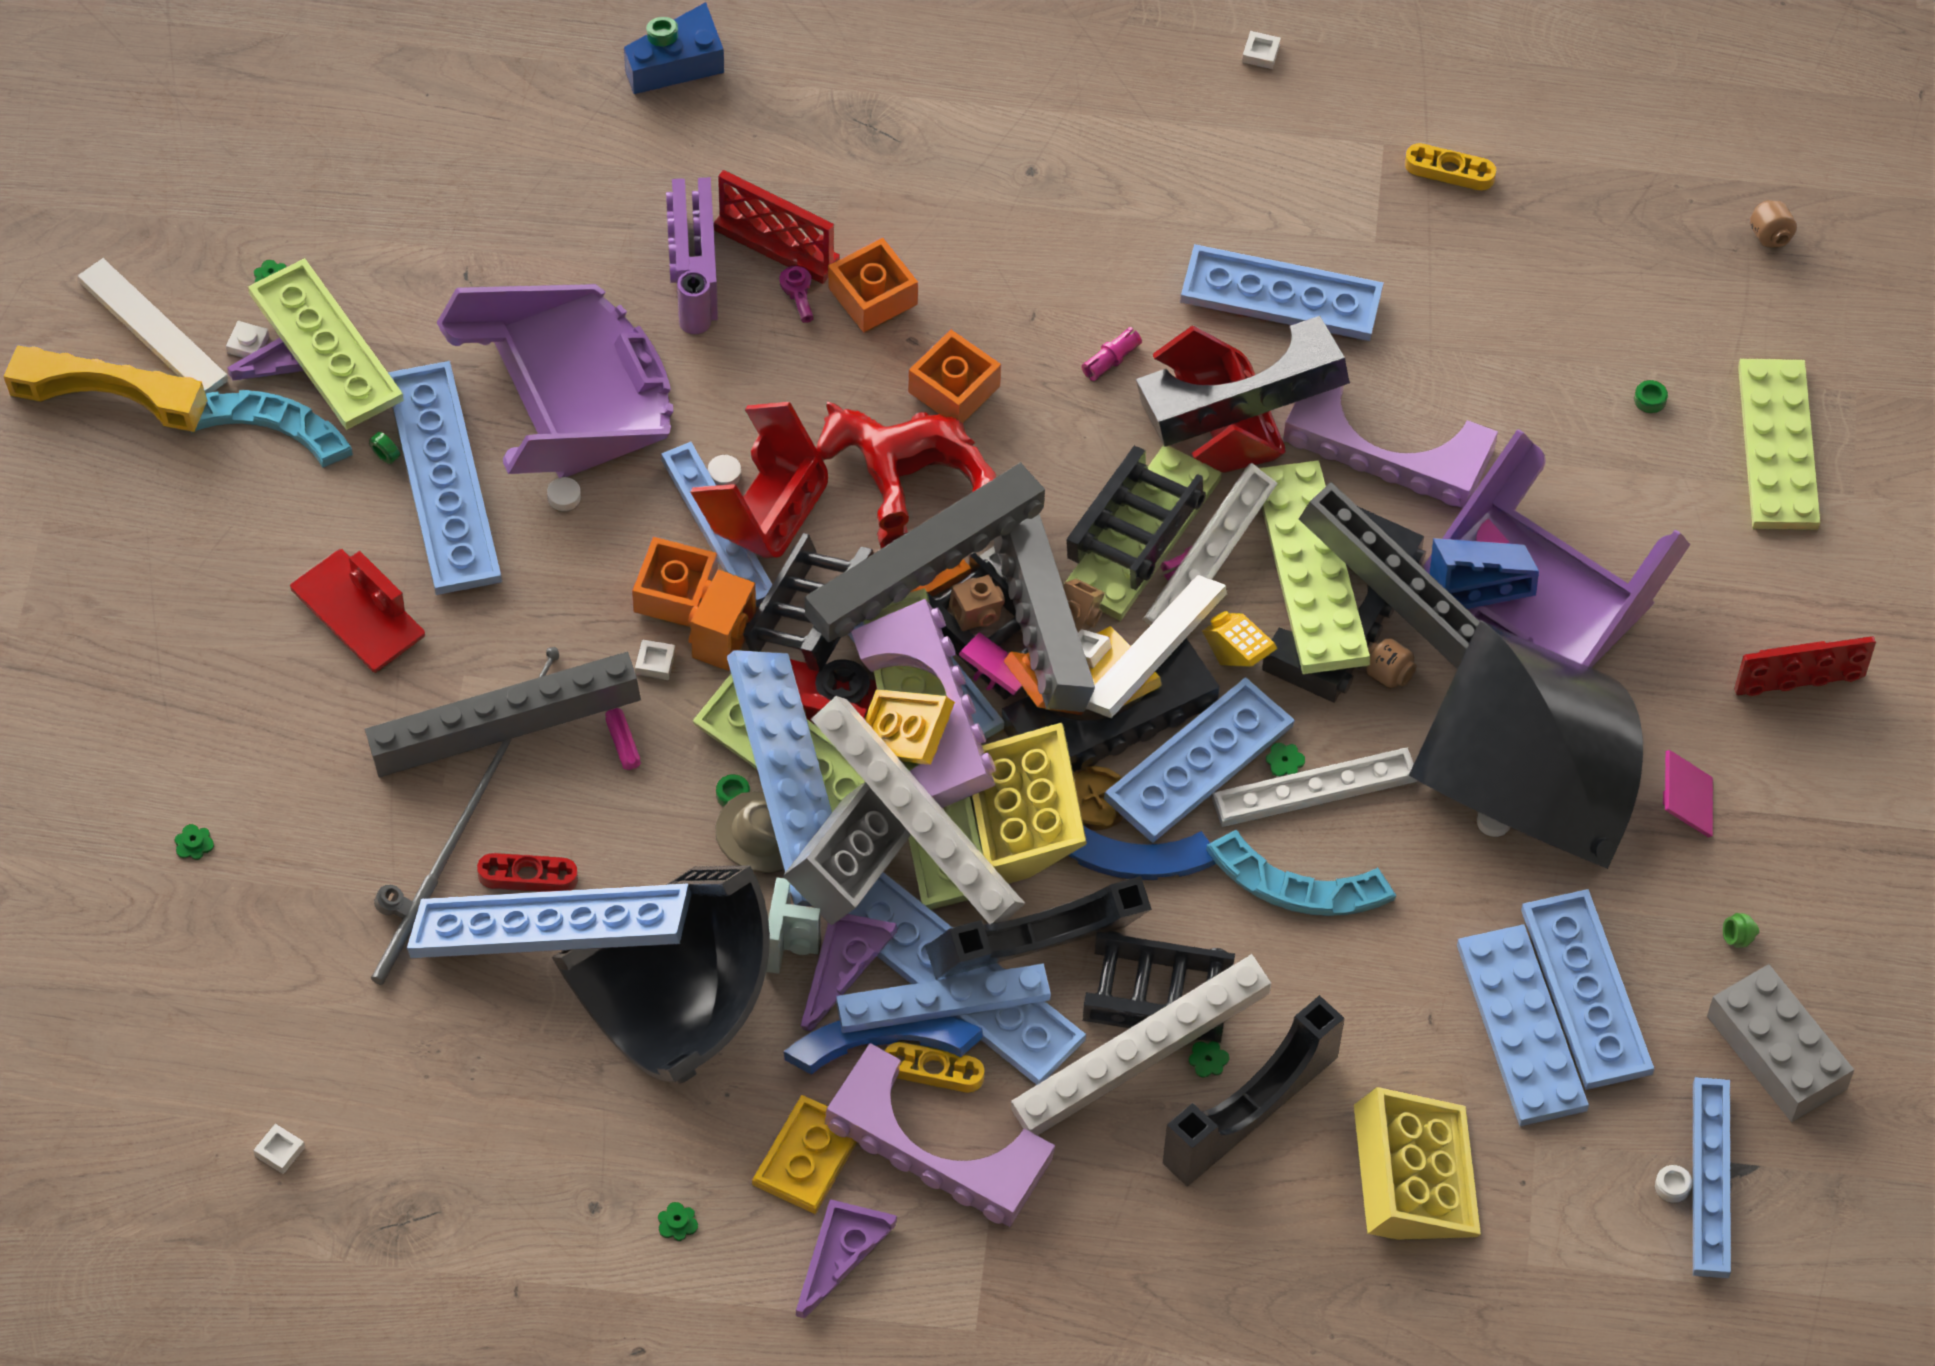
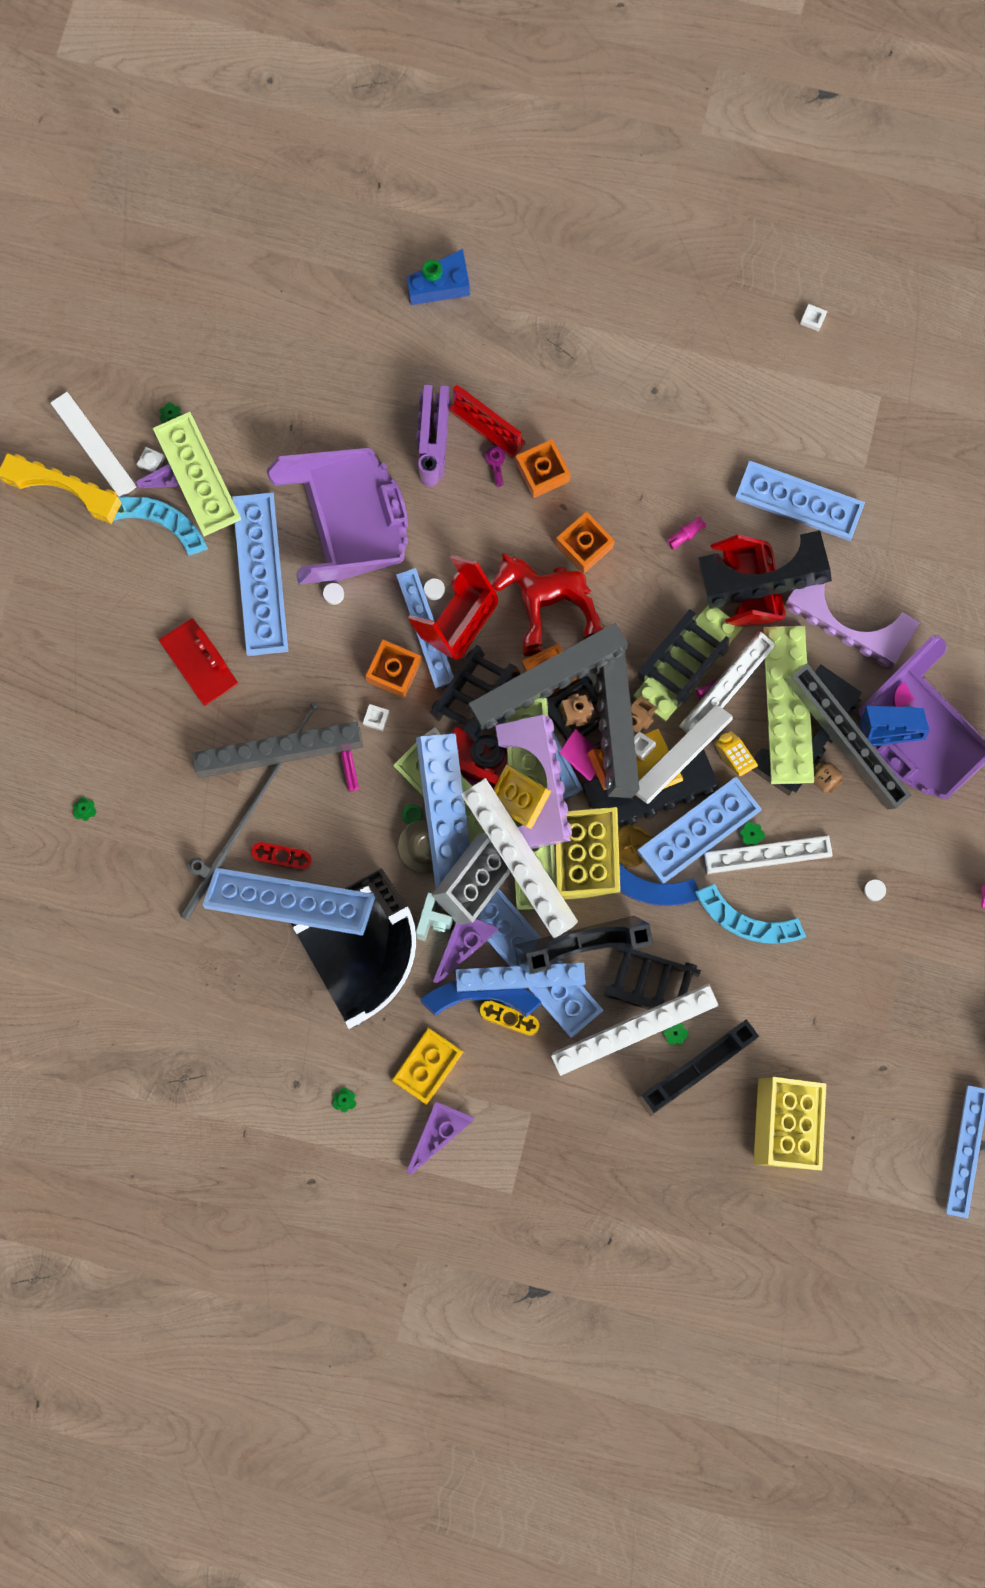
camera: 10 degrees right, 20 degrees up
white tile [254,1124,305,1174] -> none
green tile [369,431,401,464] -> none
orange brick [687,569,756,671] -> none
lavender arch [825,1043,1055,1227] -> none
yellow beam [1405,143,1496,191] -> none
black panel [1409,620,1643,869] -> none
light blue plate [1457,924,1589,1126] -> none
light blue plate [1521,889,1654,1090] -> none
white tile [1655,1165,1692,1203] -> none

